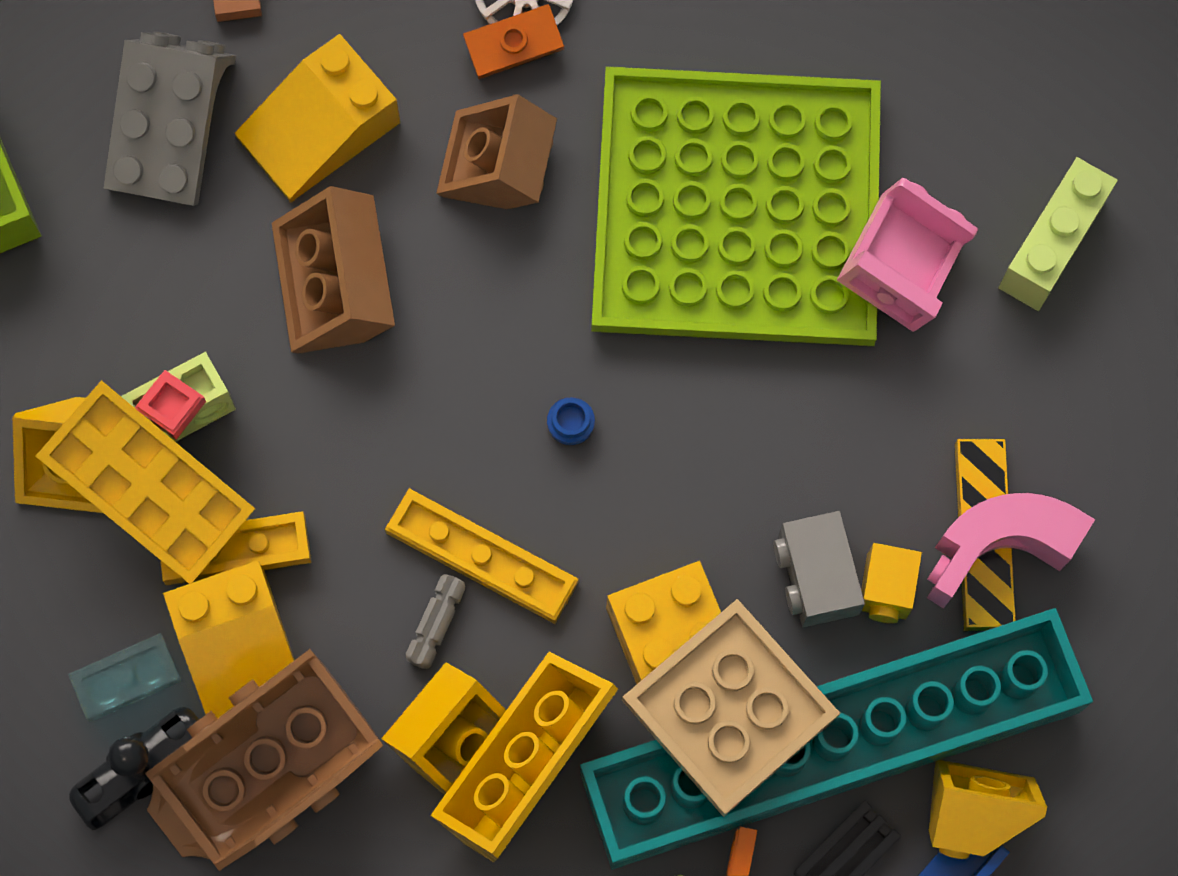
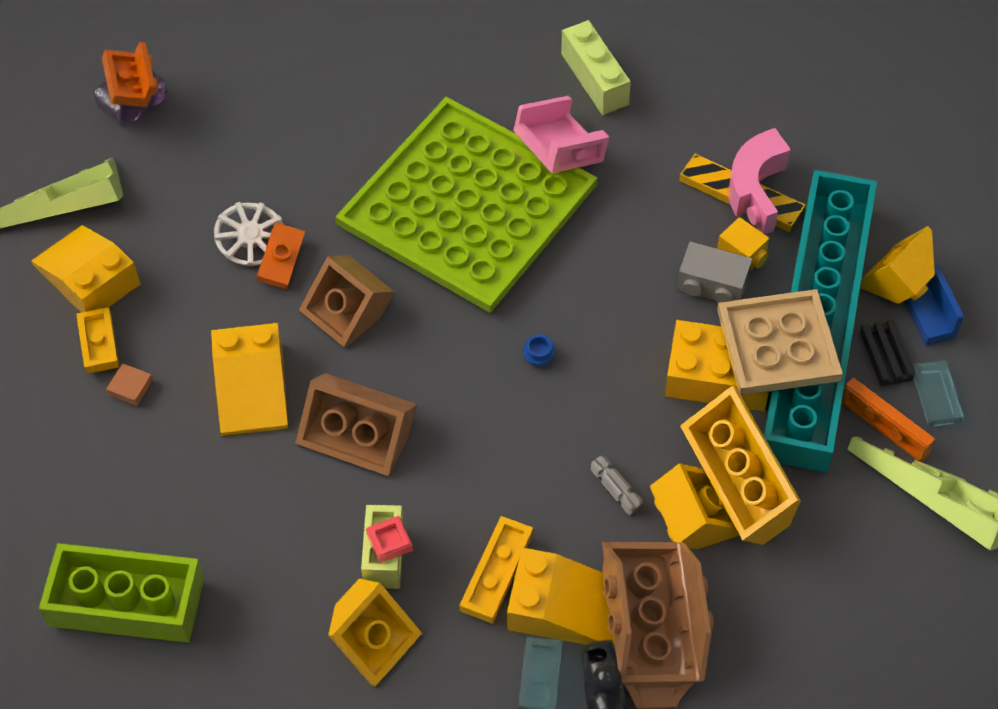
camera: 55 degrees left, 15 degrees down
yellow plate [35,380,255,584] -> none
light grey bracket [103,32,236,206] -> none
yellow tile [385,488,579,624] -> none

